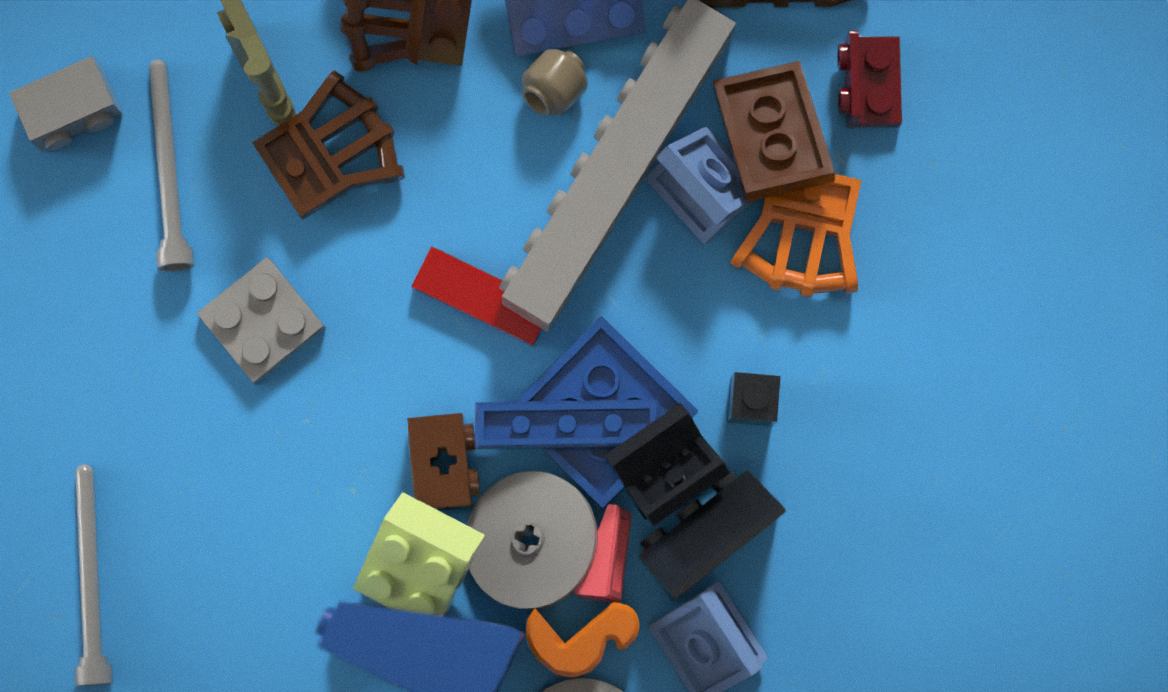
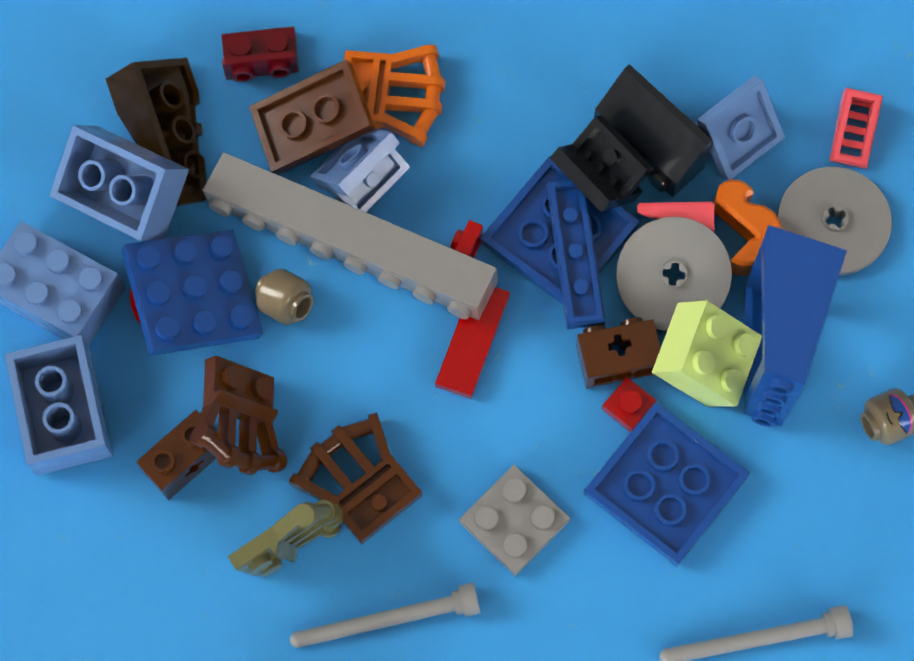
camera: 90 degrees left, 10 degrees down
black brick [727,372,781,427] -> none
none -> red plate [450,220,483,258]
none -> blue plate [583,402,750,567]
none -> red plate [602,377,657,433]

